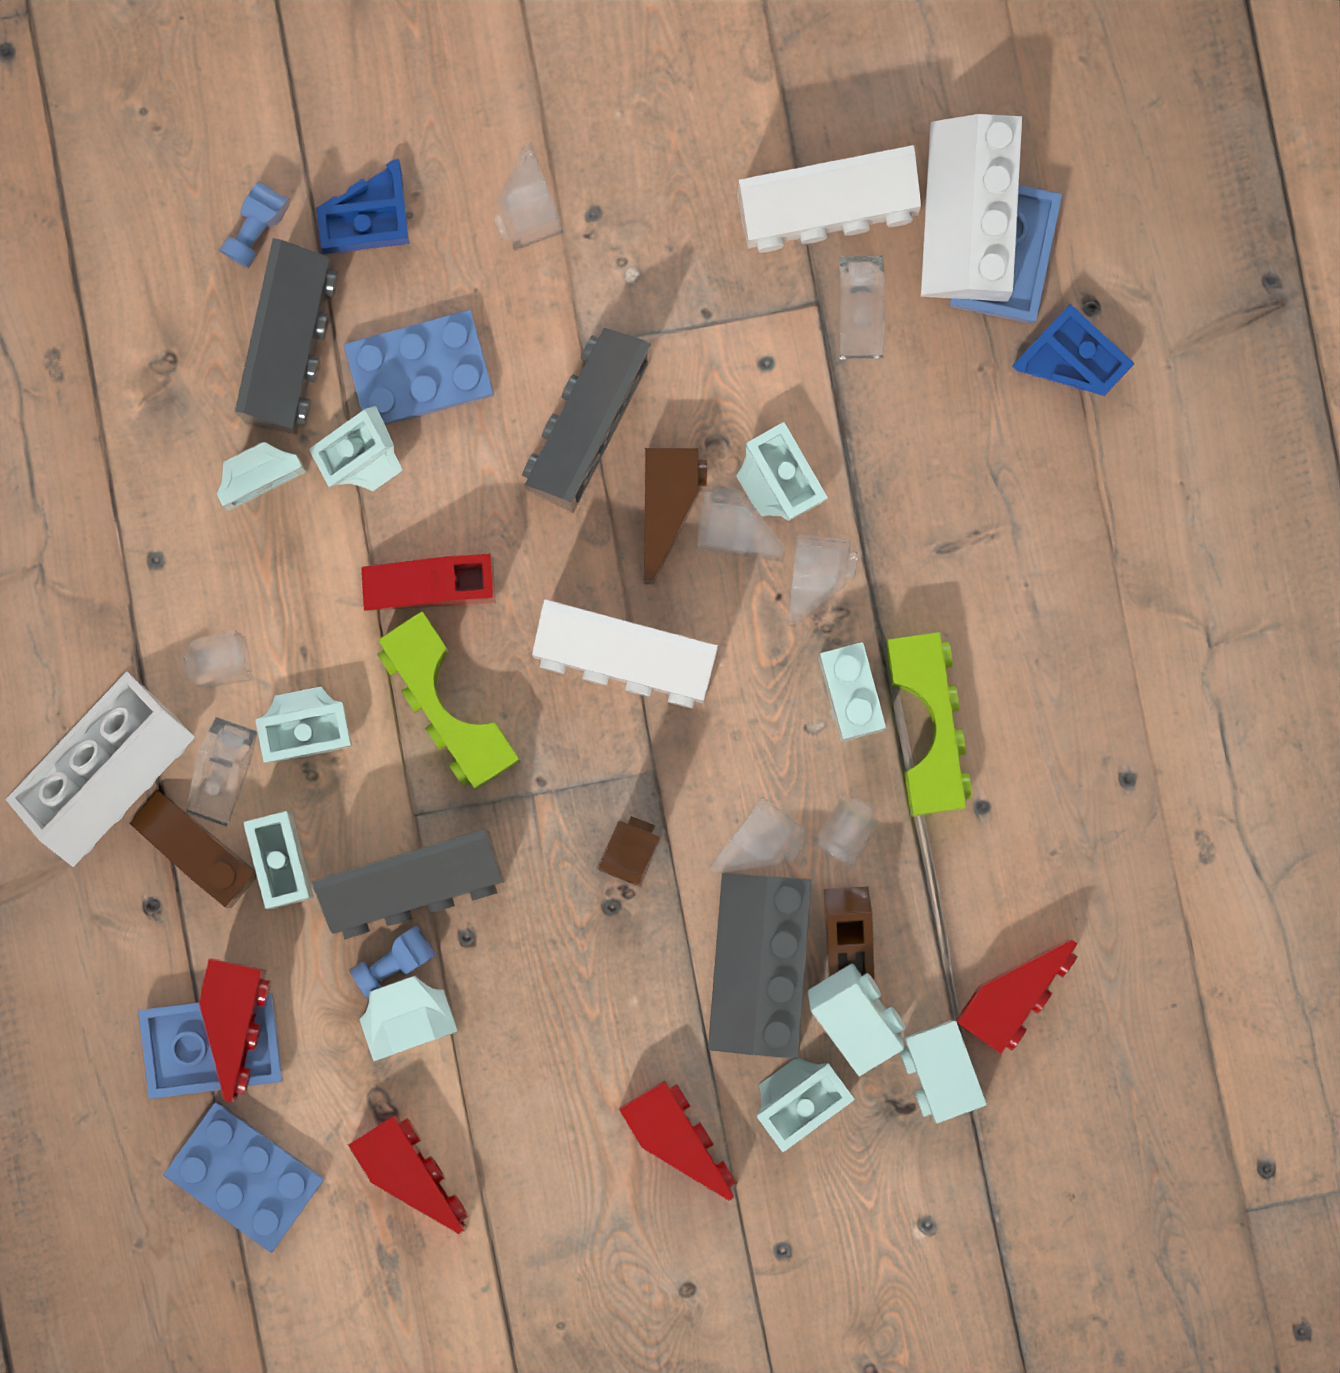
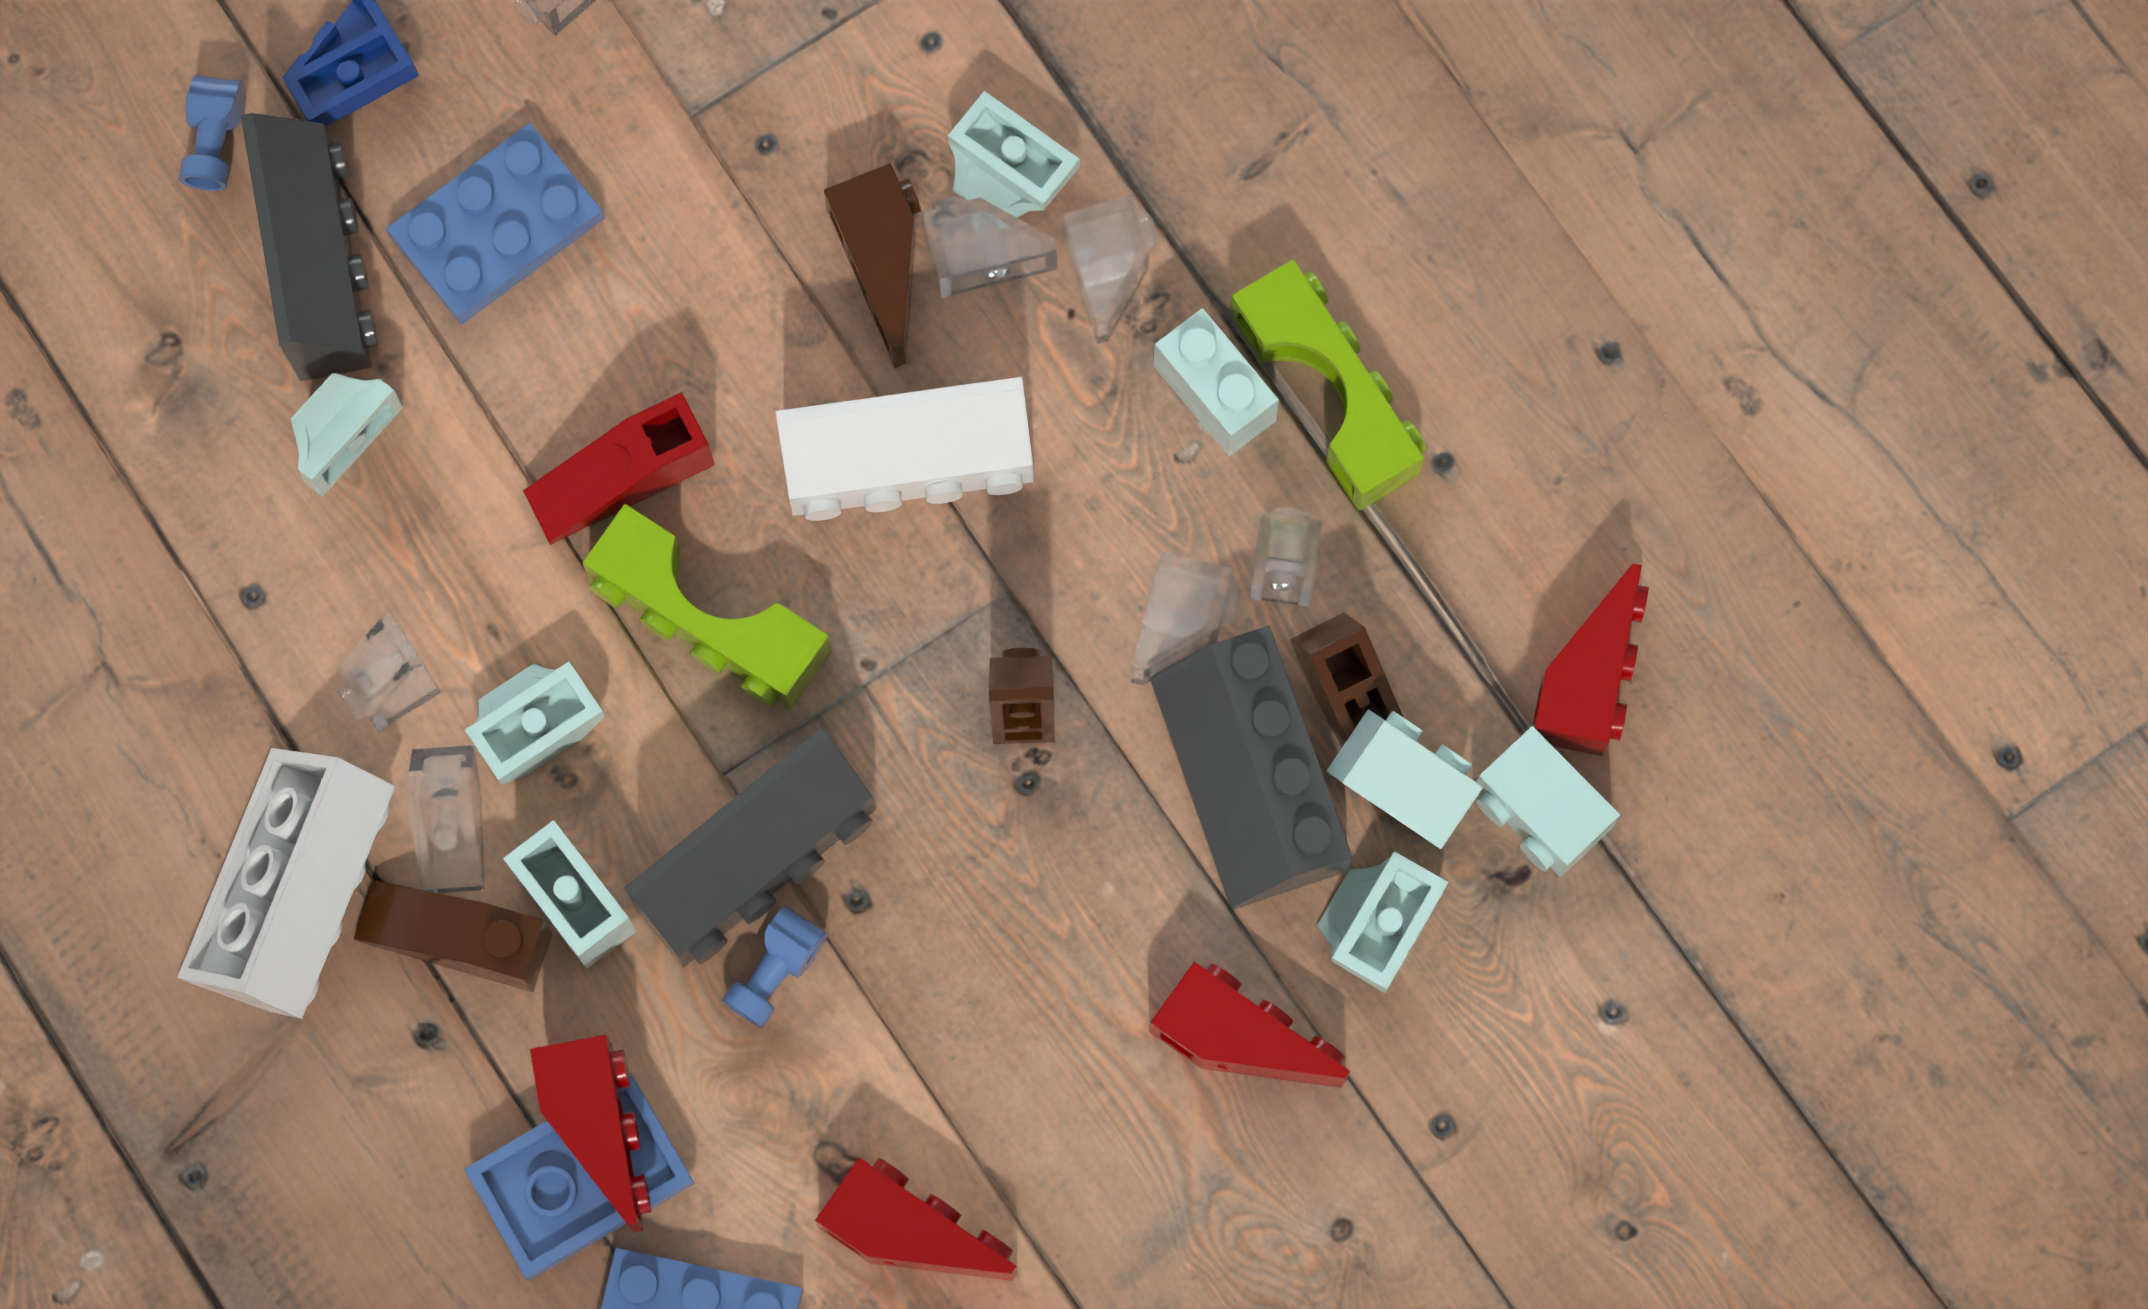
camera: 25 degrees left, 10 degrees down
light aqua slope [309,406,403,492] -> none
light aqua slope [359,976,458,1061] -> none
dark grey slope [522,328,652,513] -> none

